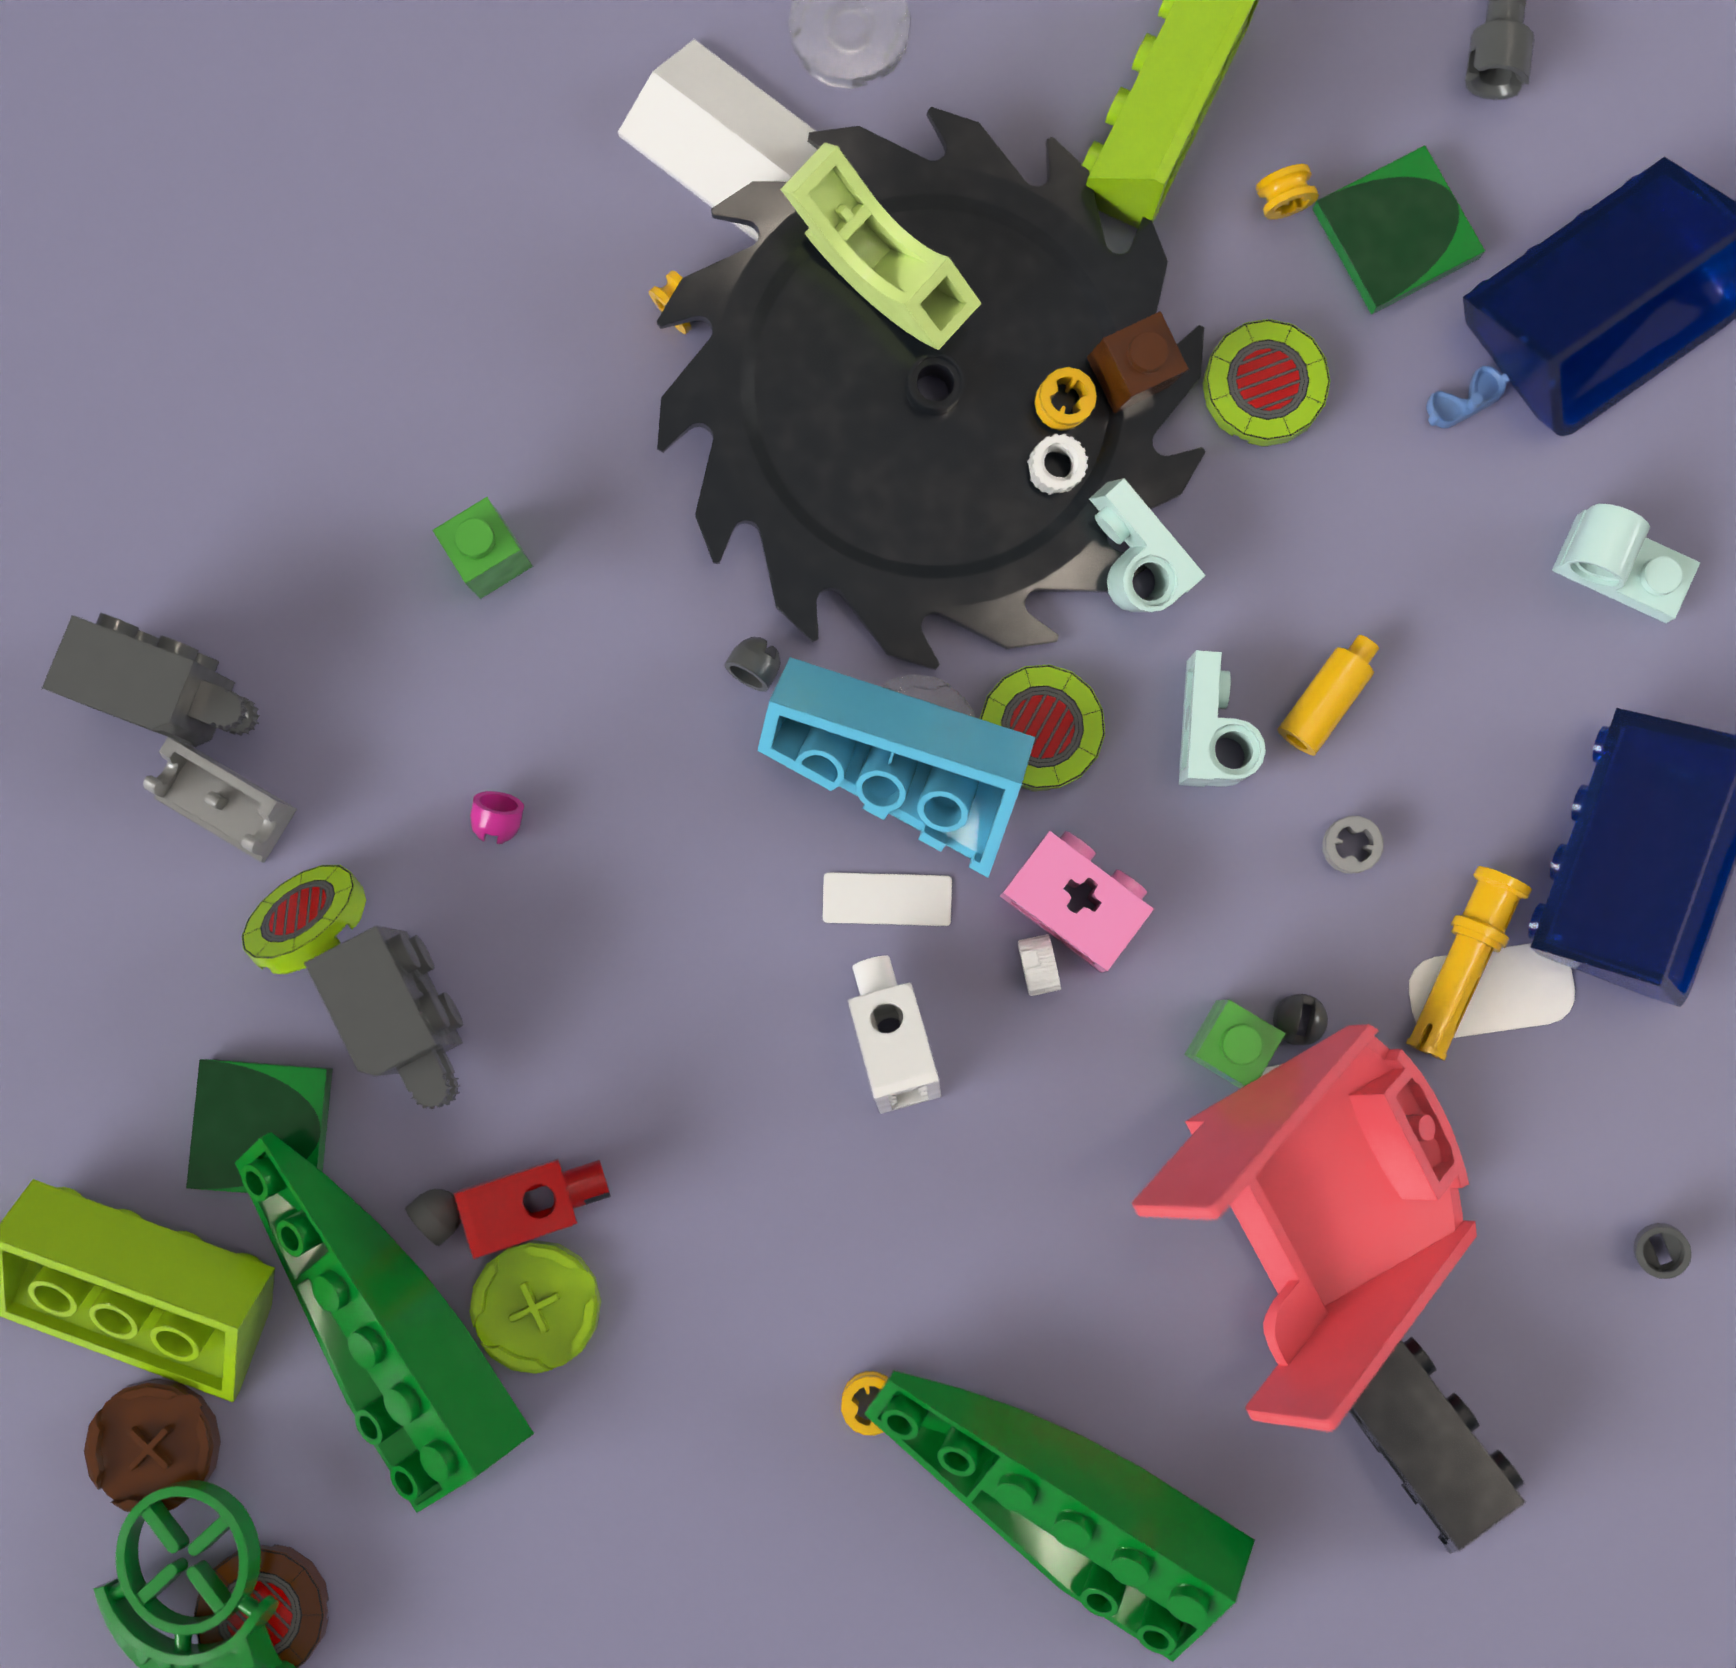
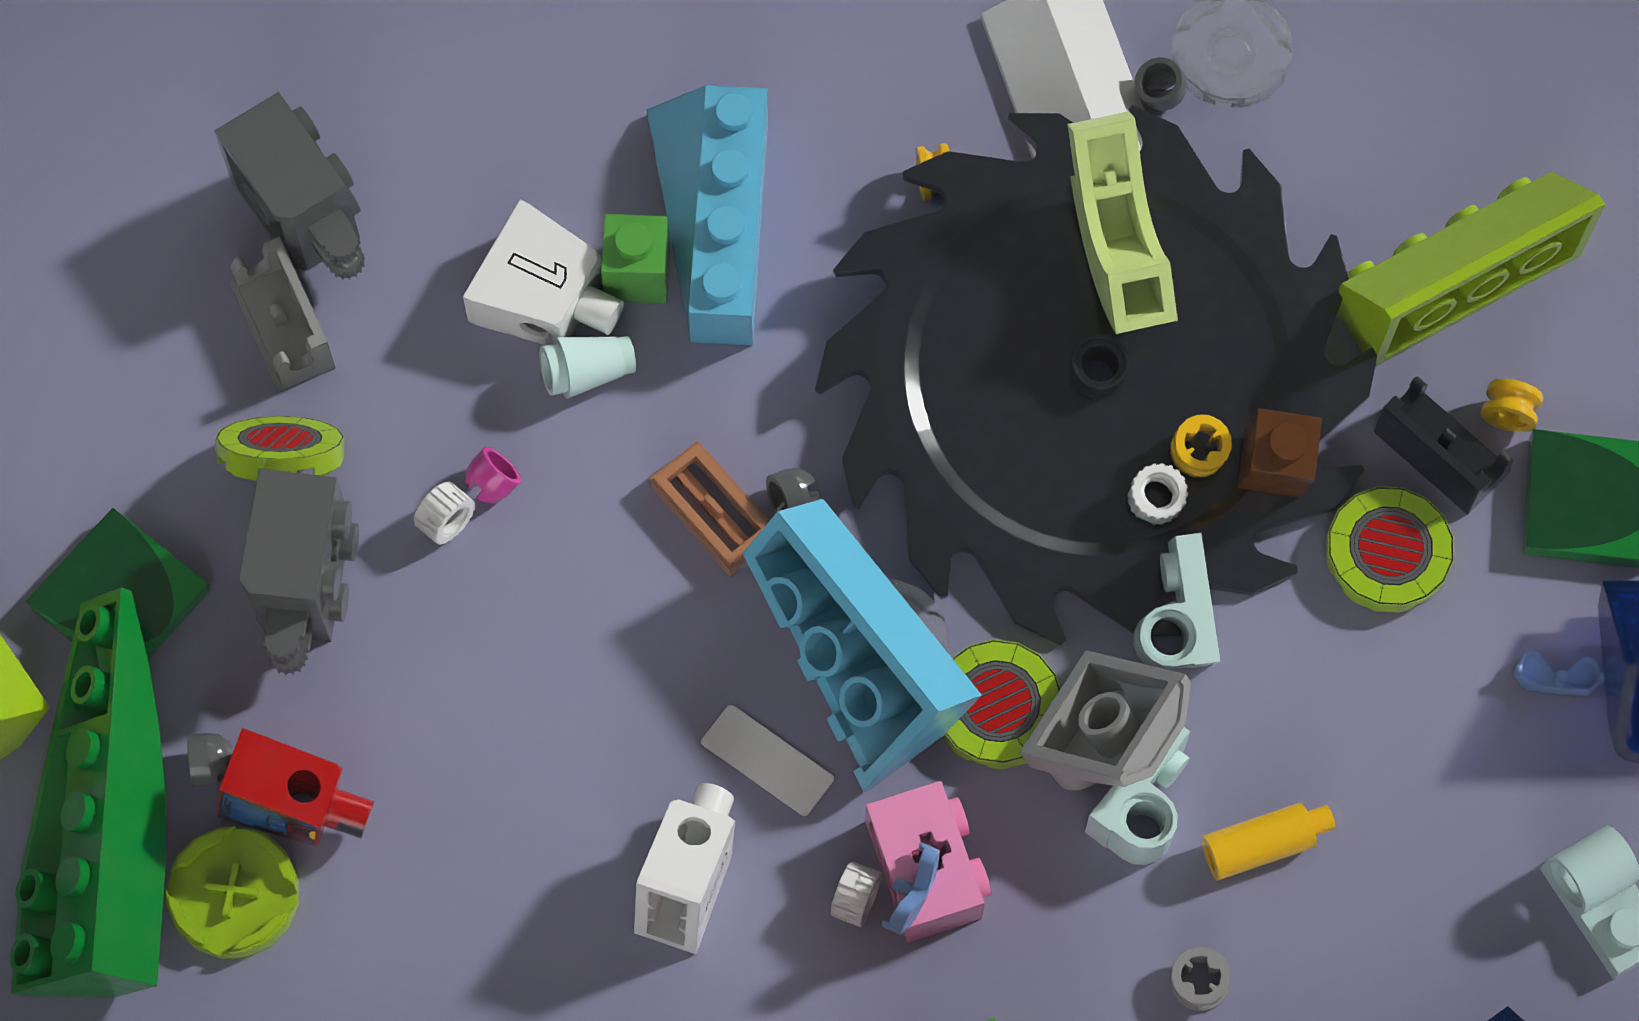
camera: 30 degrees right, 15 degrees down
none -> white axle [414,481,475,545]
none -> white torso [463,200,624,345]
none -> light aqua cone [539,336,636,399]
none -> medium azure wedge [646,85,768,346]
none -> nougat tile [649,441,769,578]
none -> medium blue piece [882,843,940,935]
none -> light grey slope [1019,650,1191,790]
none -> dark grey hinge [1134,57,1186,111]
none -> black hinge [1374,376,1514,515]

